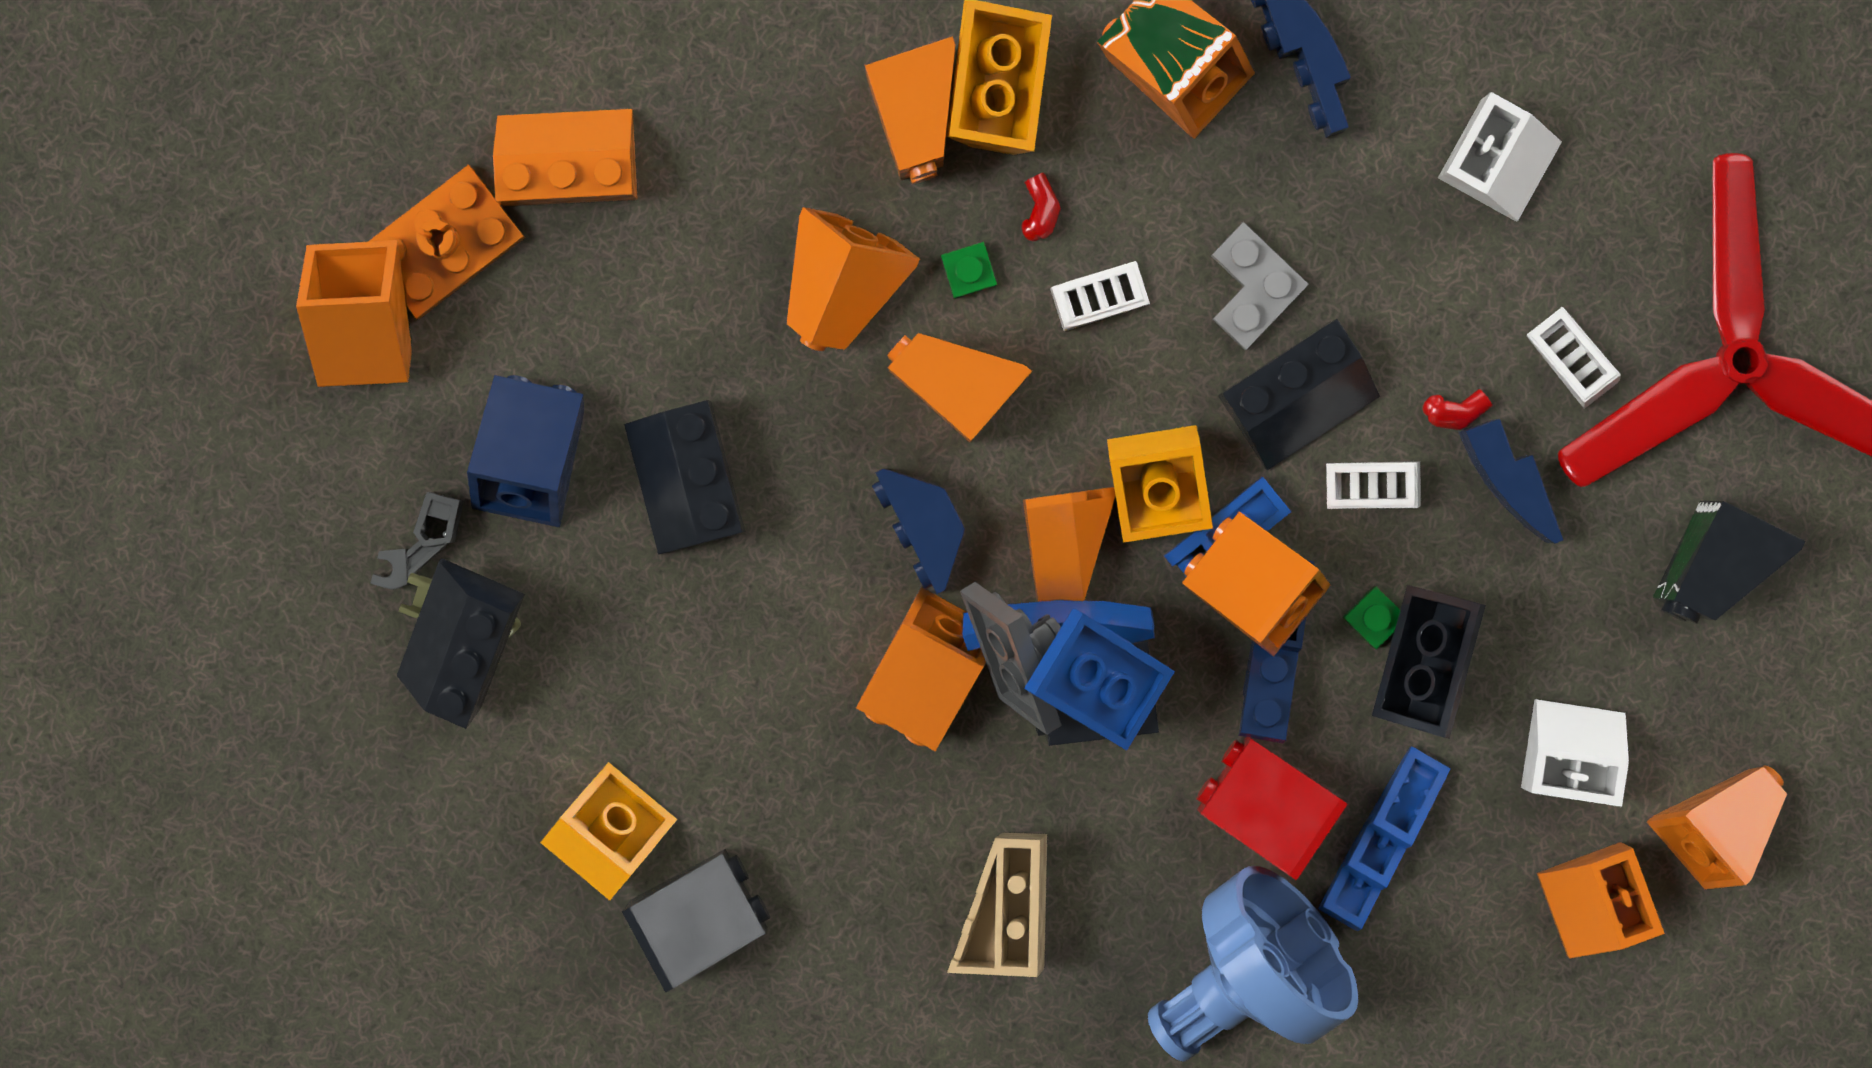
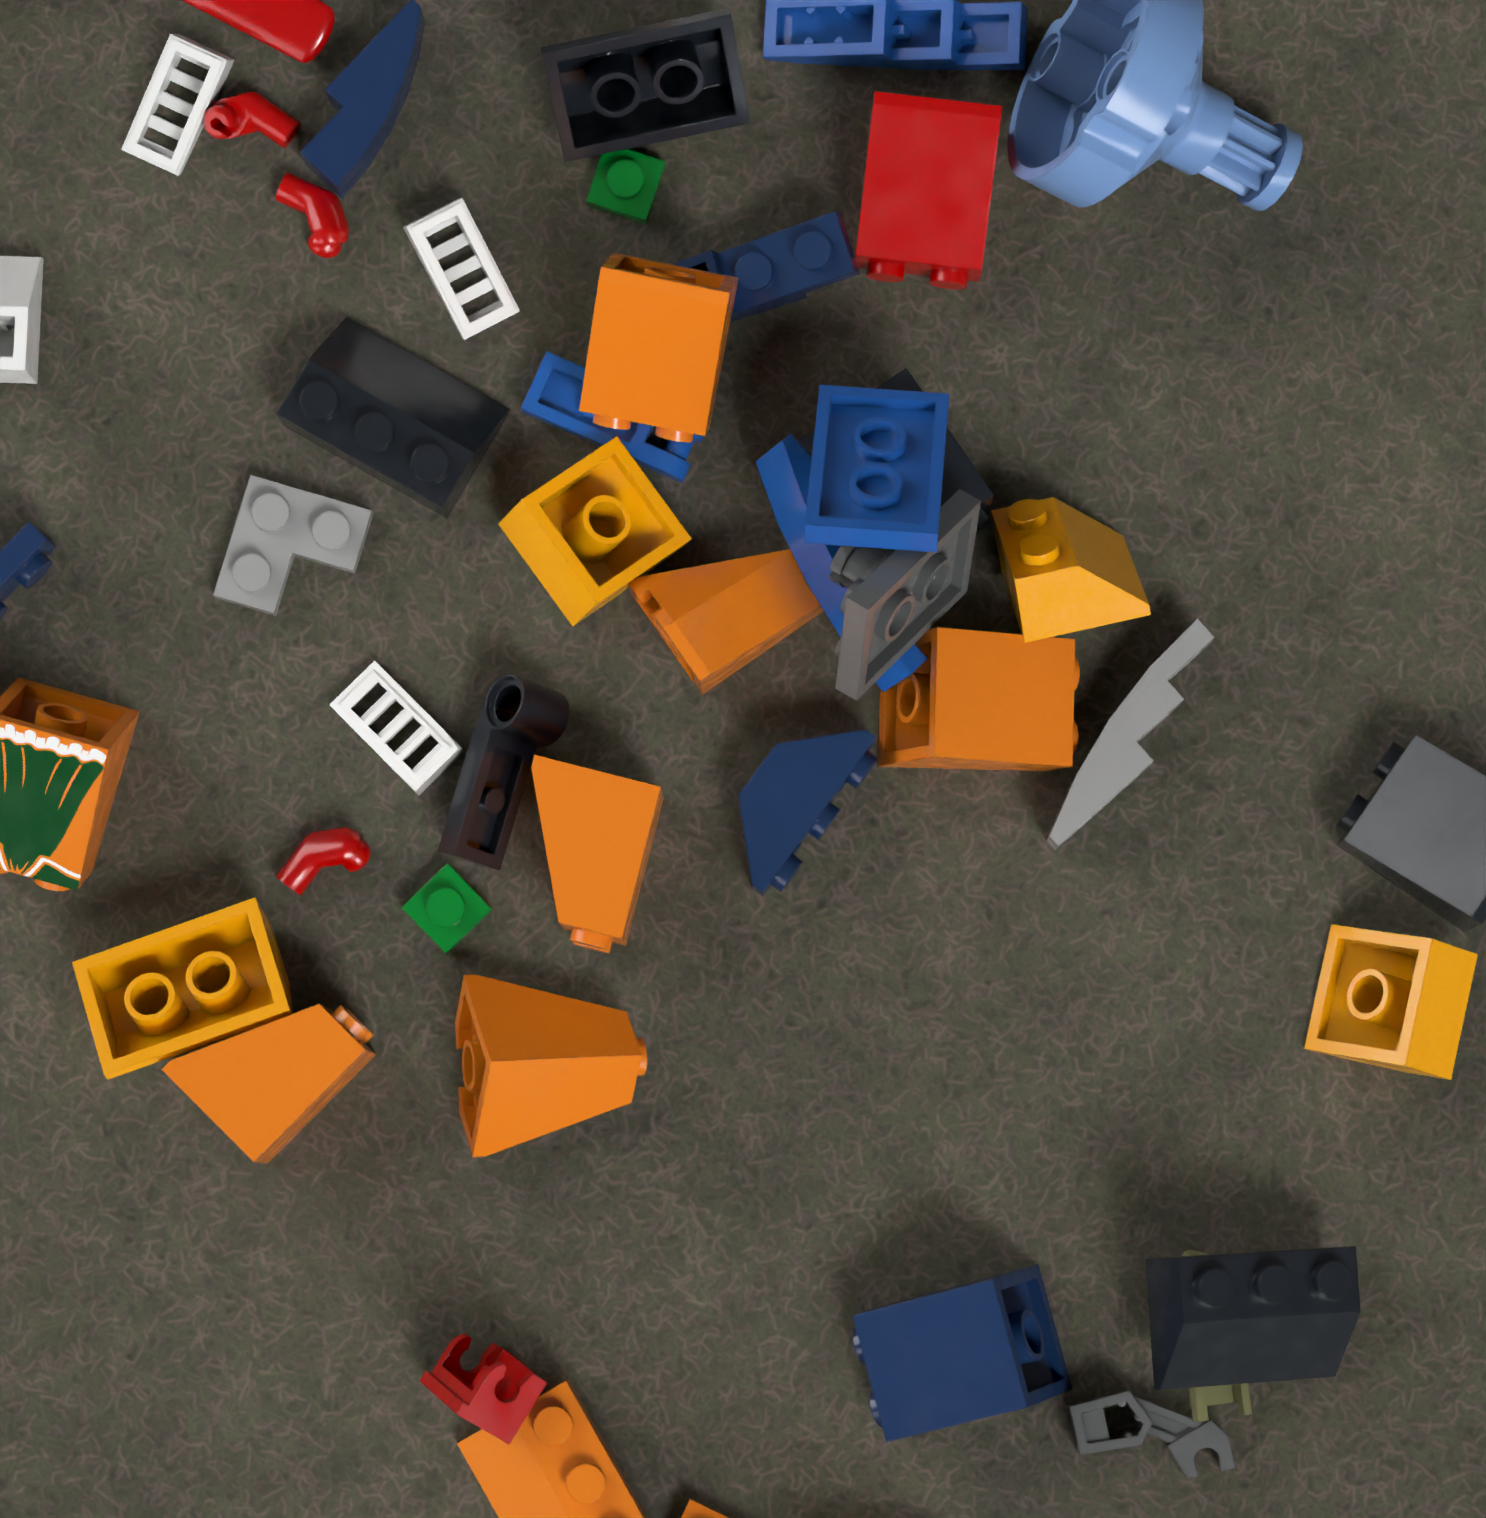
camera: 115 degrees left, 5 degrees down
black slope [624,400,746,555] -> none
tan wedge [947,833,1047,977] -> none
none -> red arm [203,92,301,149]
none -> red hinge [419,1333,547,1444]
none -> black plate [438,674,569,870]
none -> light orange slope [991,497,1151,643]
none -> light grey slope [1046,618,1215,851]

